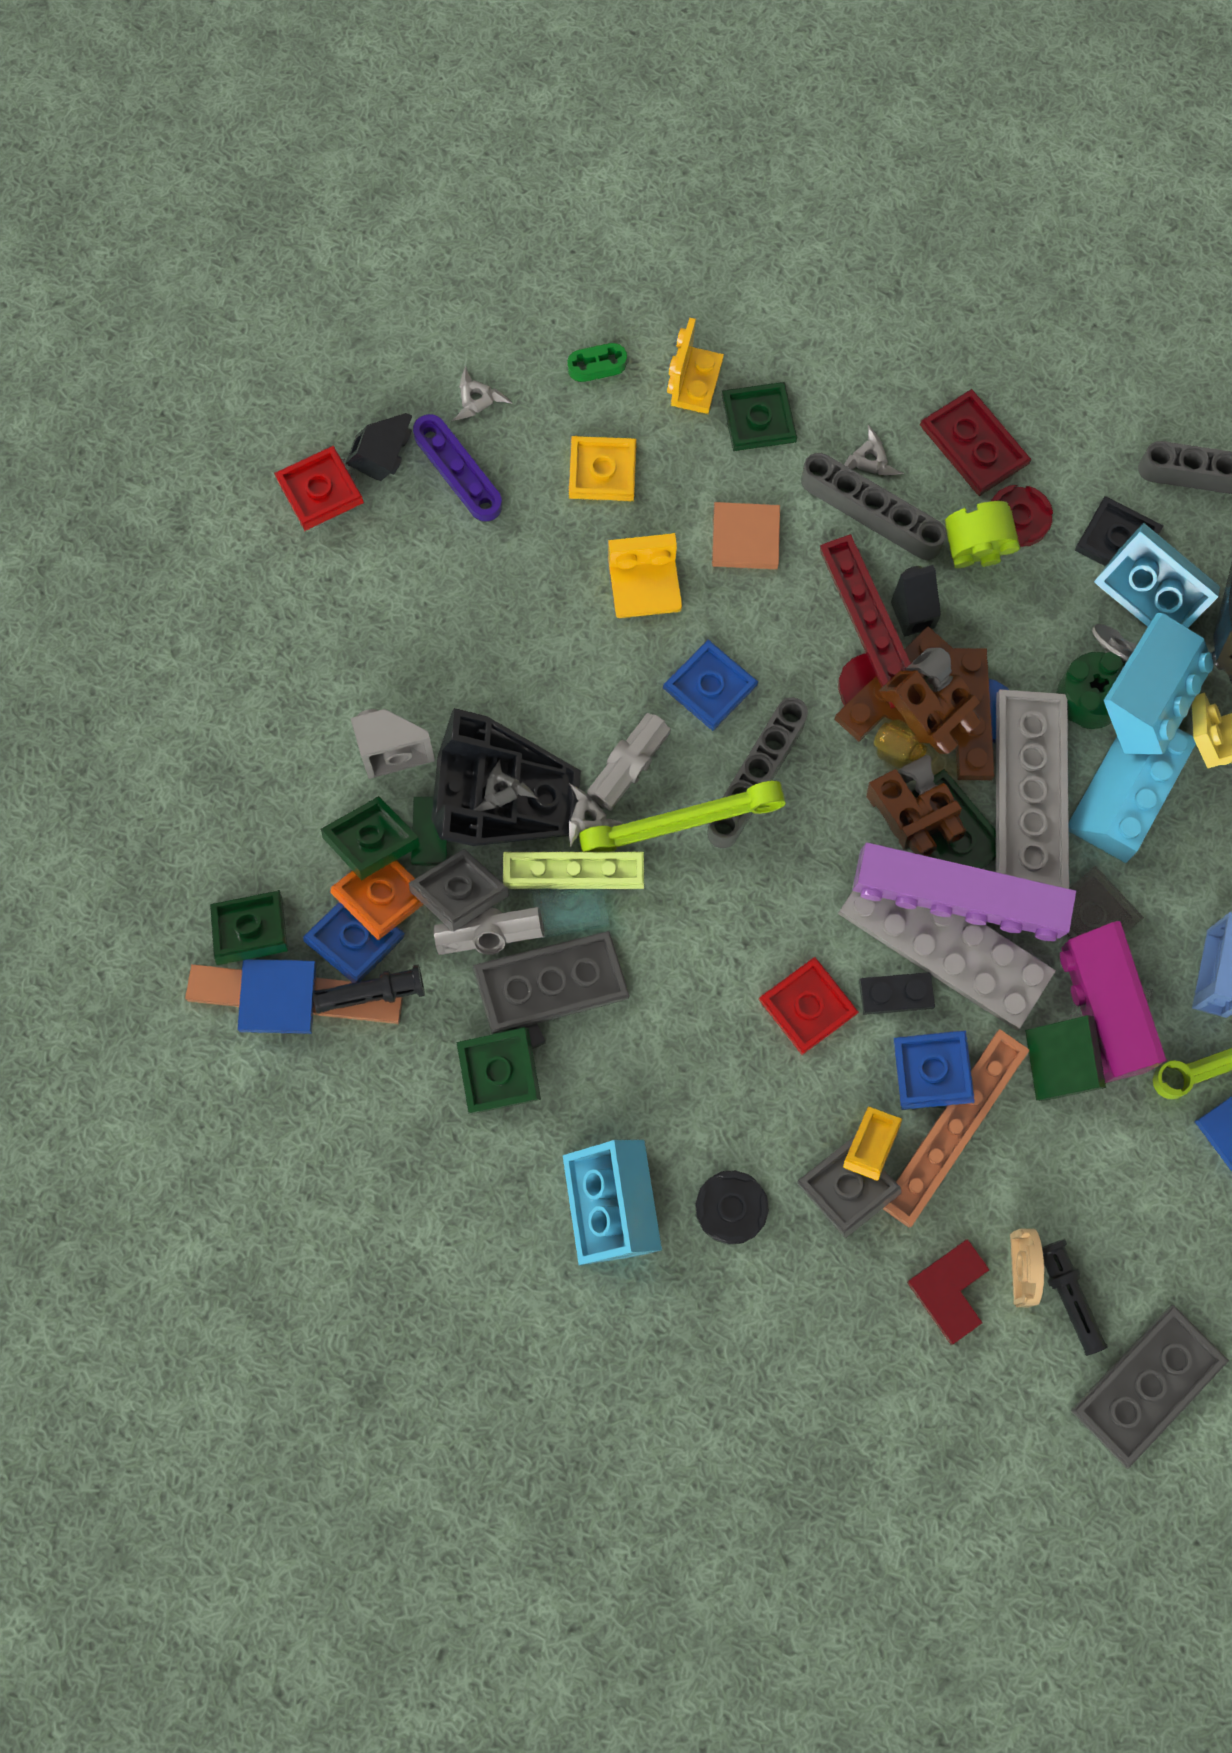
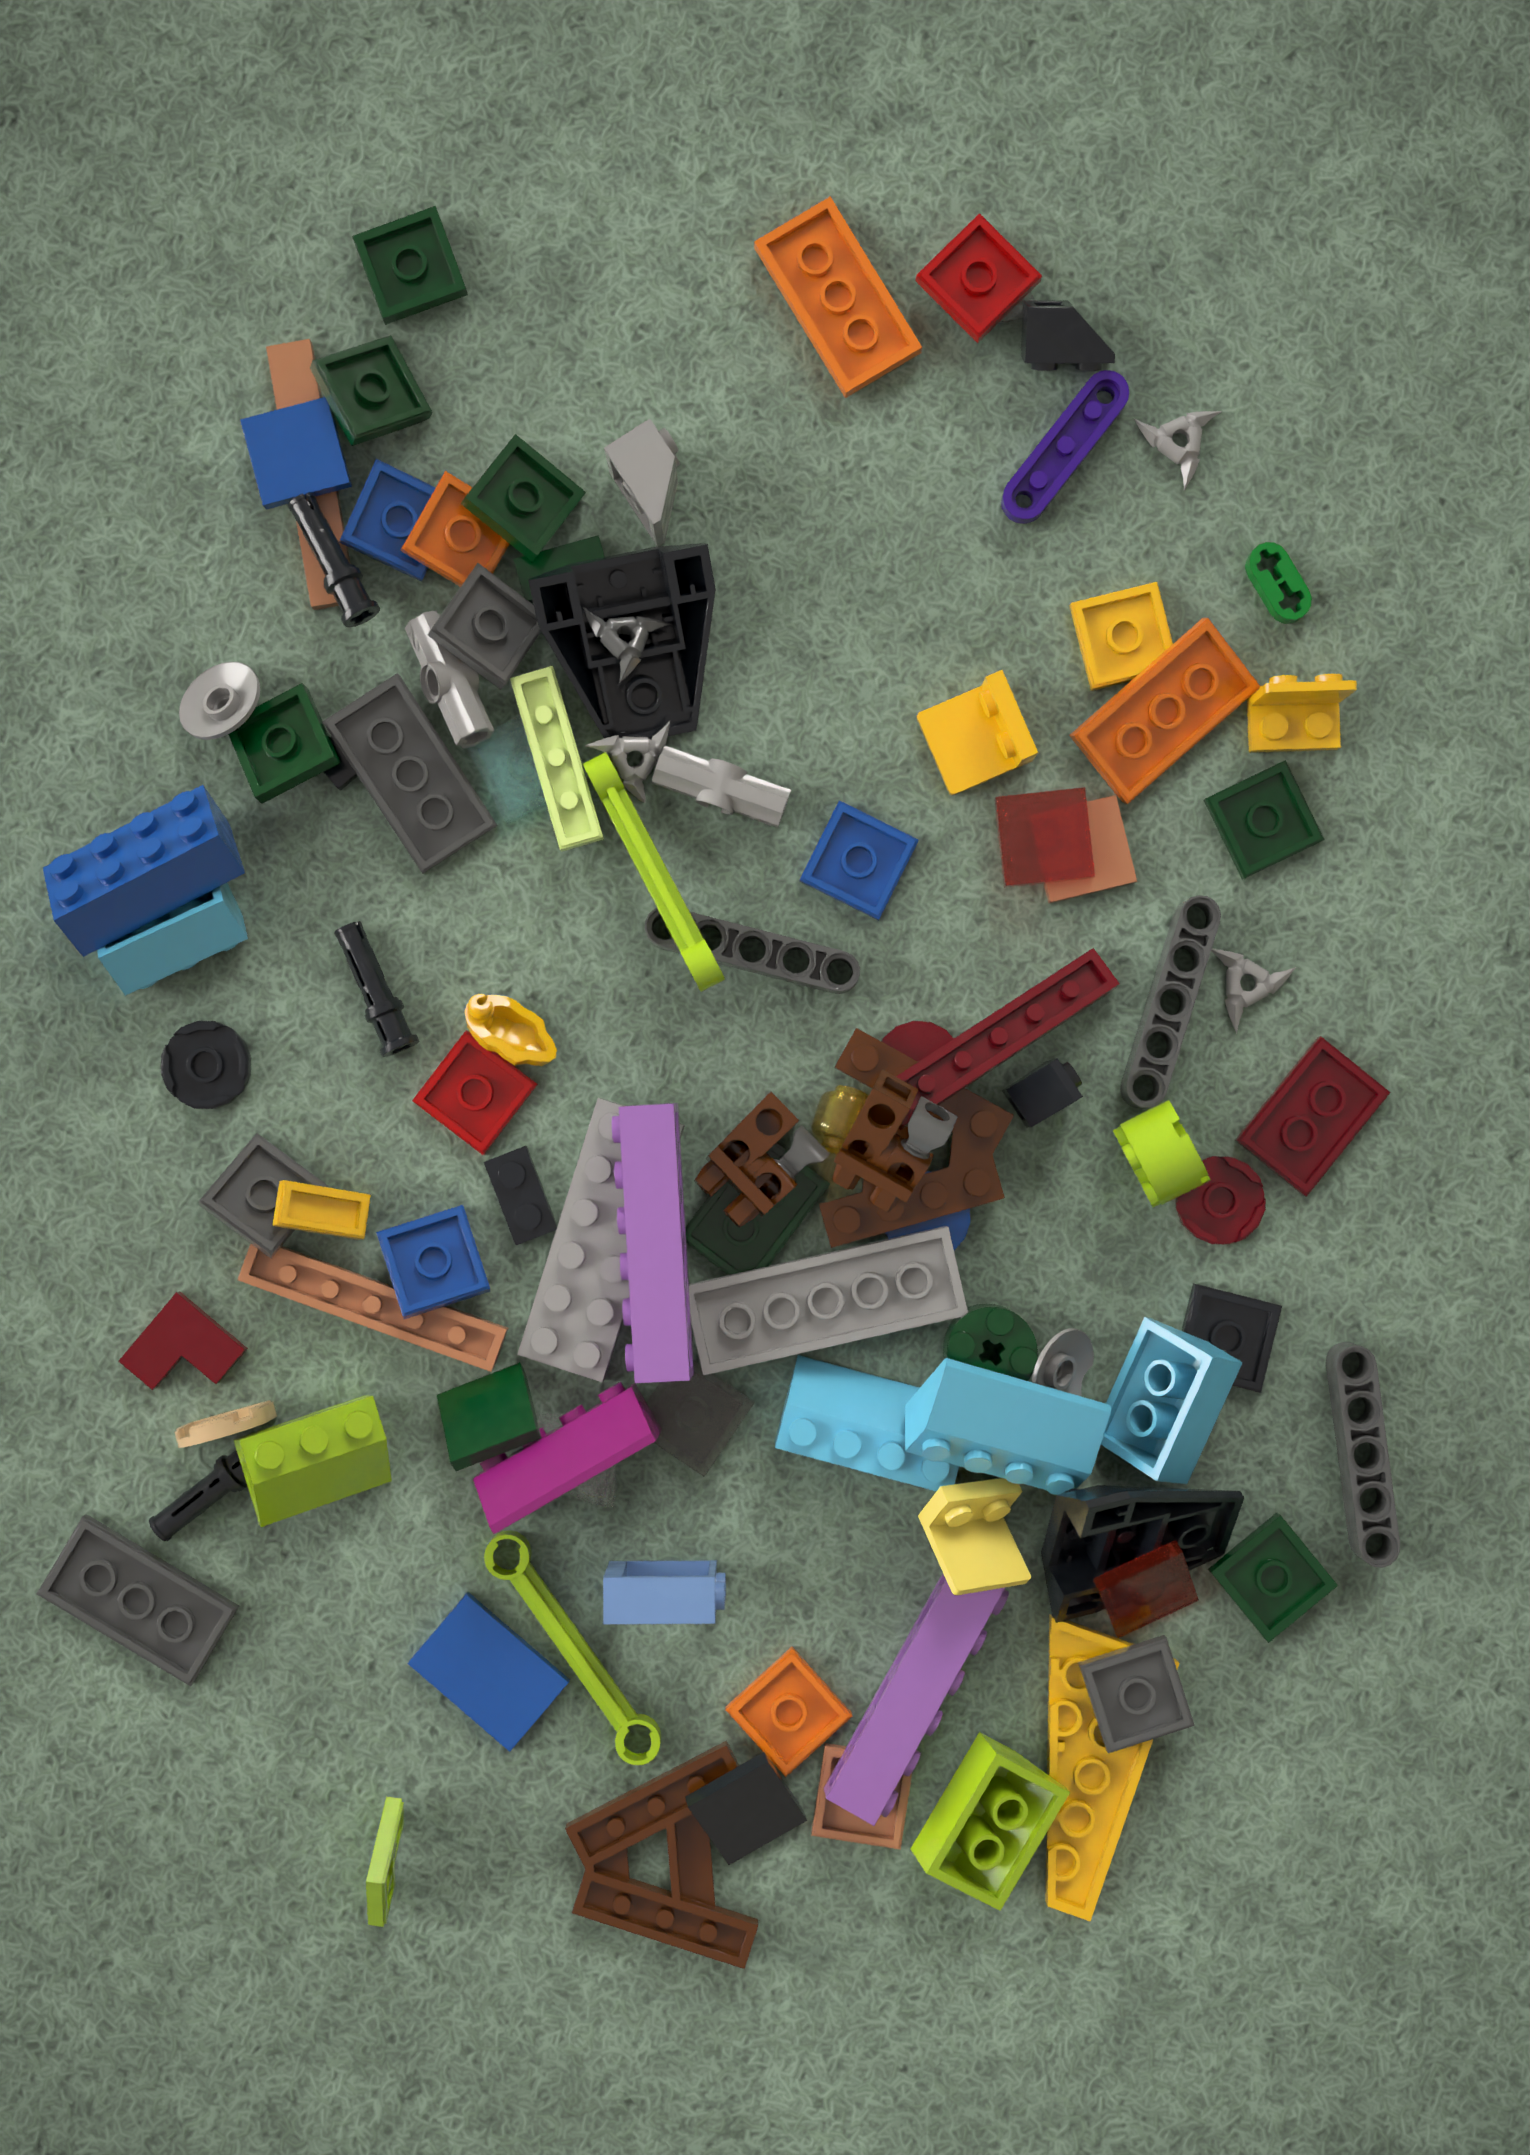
camera: 75 degrees right, 15 degrees up
none -> blue brick [43,785,245,957]
none -> light grey dish [179,662,260,740]
none -> lime slope [233,1395,392,1527]
none -> black pin [334,921,420,1057]
none -> dark green plate [352,206,468,325]
none -> yellow arm [464,994,557,1066]
none -> orange plate [754,196,922,398]
none -> clear red tile [994,787,1095,888]
none -> orange tile [1069,618,1260,804]

